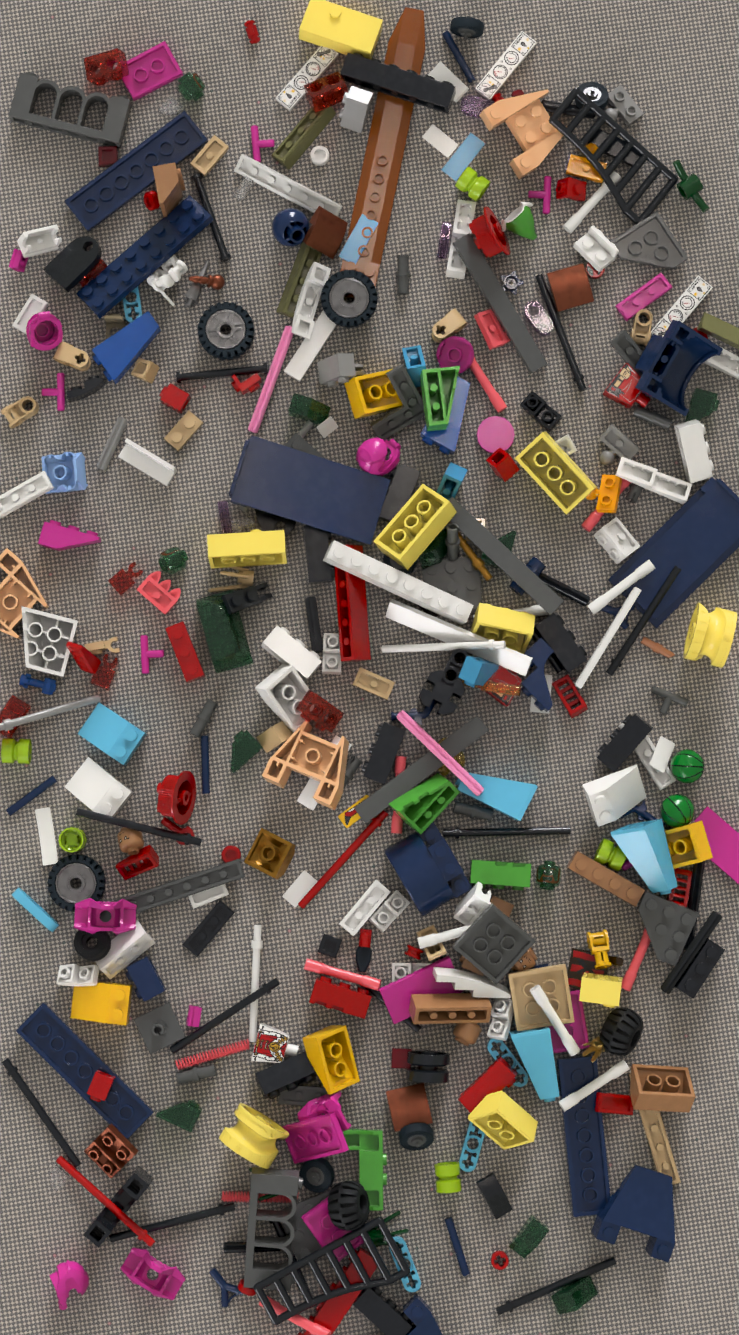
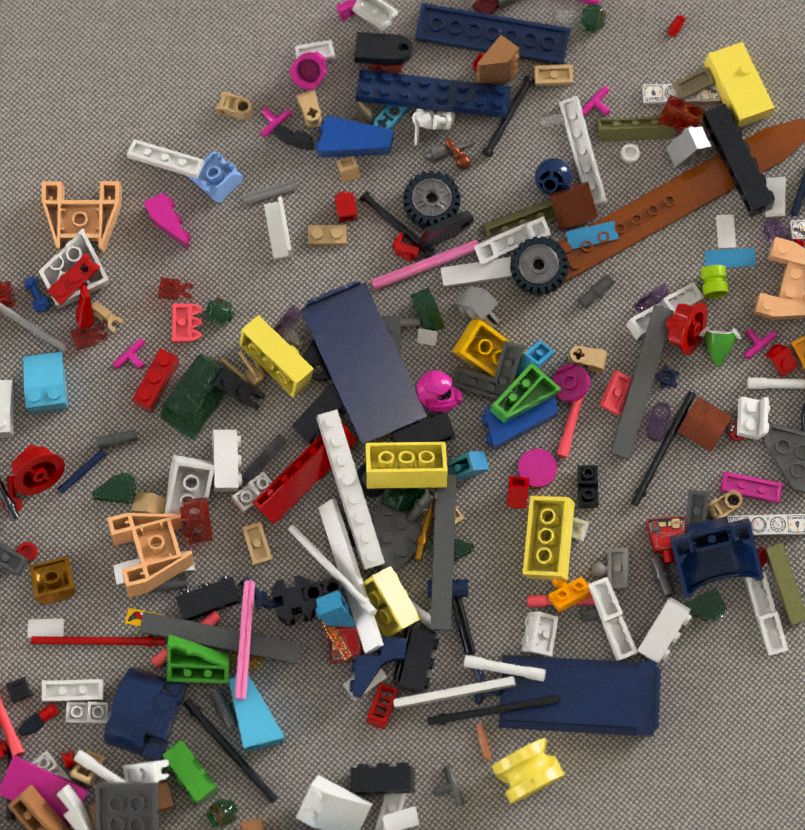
camera: 55 degrees right, 10 degrees down
none -> red plate [47,253,100,305]
none -> black tile [417,211,474,252]
none -> dark tan tile [672,67,715,102]

